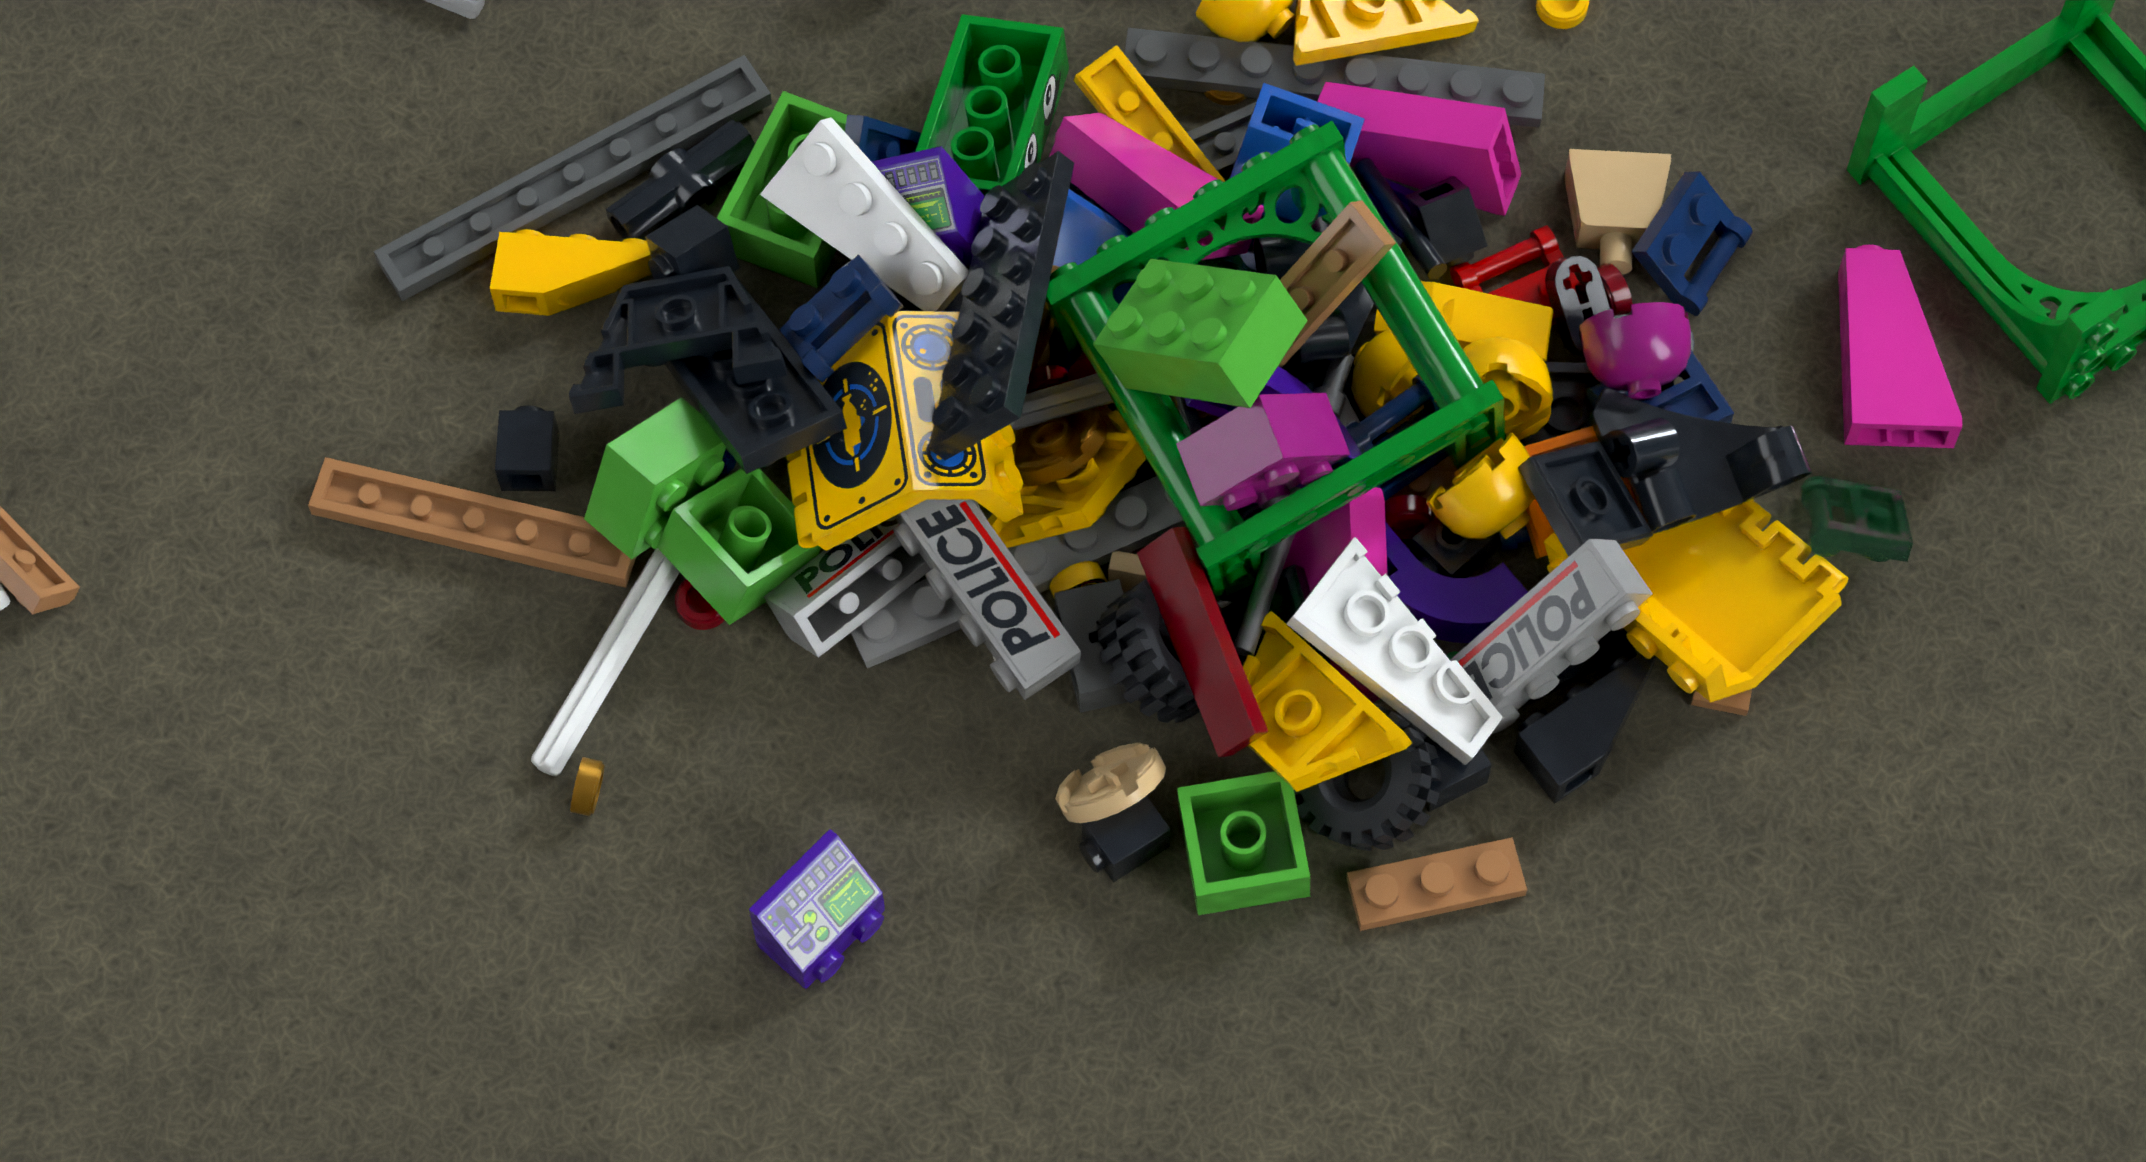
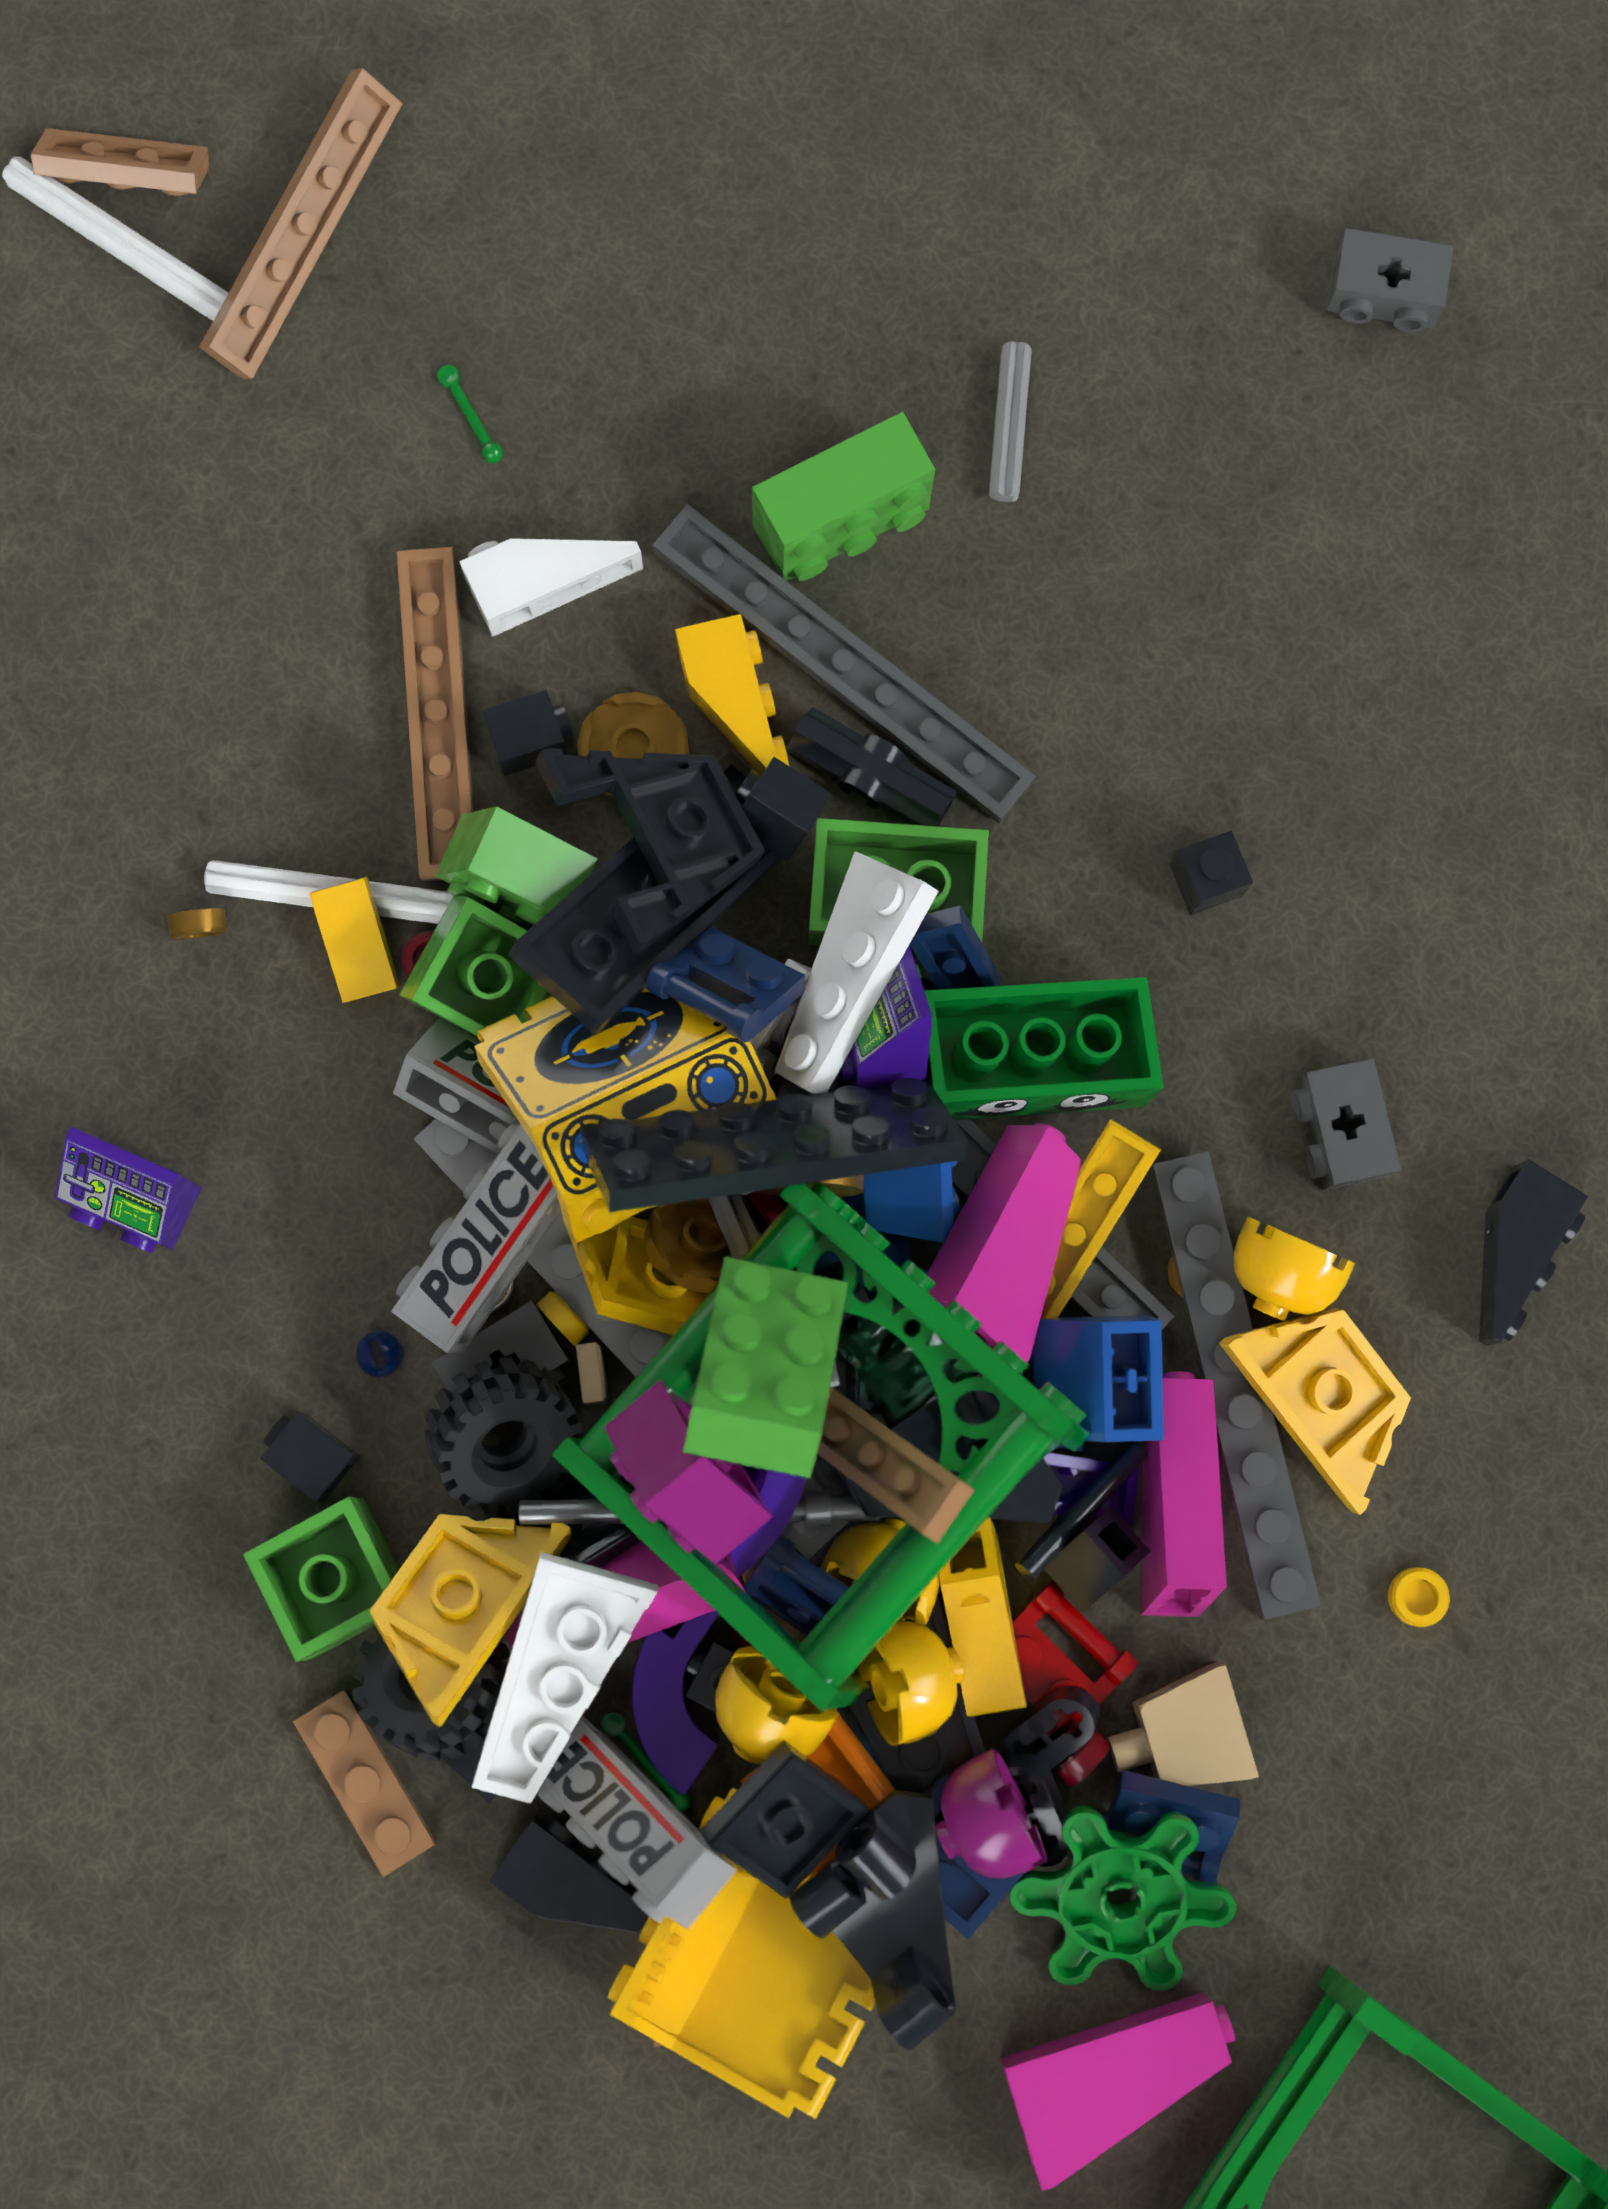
camera: 65 degrees right, 15 degrees up
tan tile [1055,743,1166,823] -> none
dark red tile [1137,527,1269,757] -> none
clear green plate [1800,476,1913,562] -> none
none -> yellow tile [309,877,400,1003]
none -> clear blue hinge [356,1331,404,1378]
none -> green hinge [437,365,503,464]
none -> white slope [459,539,643,637]
none -> pearl gold tile [577,692,689,799]
none -> bright green brick [752,412,935,581]
none -> green plate [1010,1805,1236,1991]

